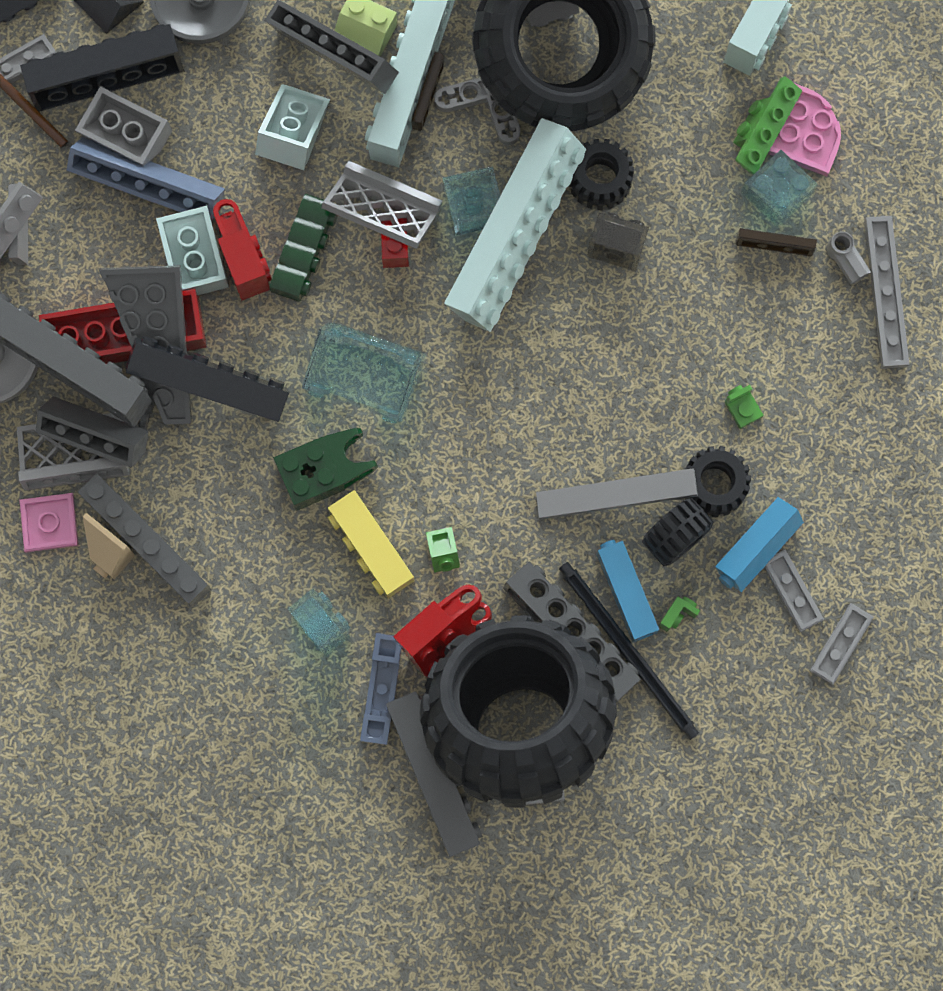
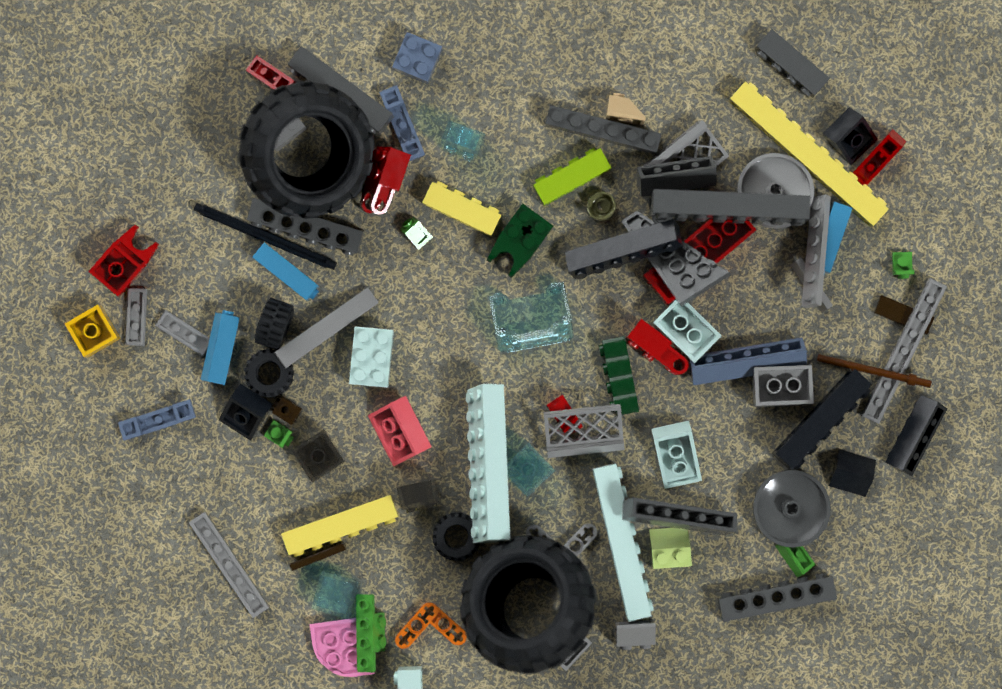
camera: 150 degrees right, 10 degrees up
bright pink tile [20,493,79,553] -> none
dark brown tile [412,52,444,132] -> none
bright green bracket [658,596,700,632] -> none
light grey piece [826,231,871,285] -> none
none -> yellow brick [65,305,121,358]
none -> red brick [88,225,159,298]
none -> sand blue slope [118,399,196,441]
none -> black slope [219,384,273,441]
none -> red slope [246,55,296,90]
none -> dark brown brick [272,397,303,425]
none -> light yellow brick [281,495,399,557]
none -> clear smoke brick [291,429,346,483]
none -> light aqua brick [349,326,394,388]
none -> coral slope [368,396,432,467]
none -> sand blue brick [392,32,443,84]
none -> orange beam [395,602,467,649]
none -> lime brick [533,147,611,206]
none -> olive hair [587,191,616,221]

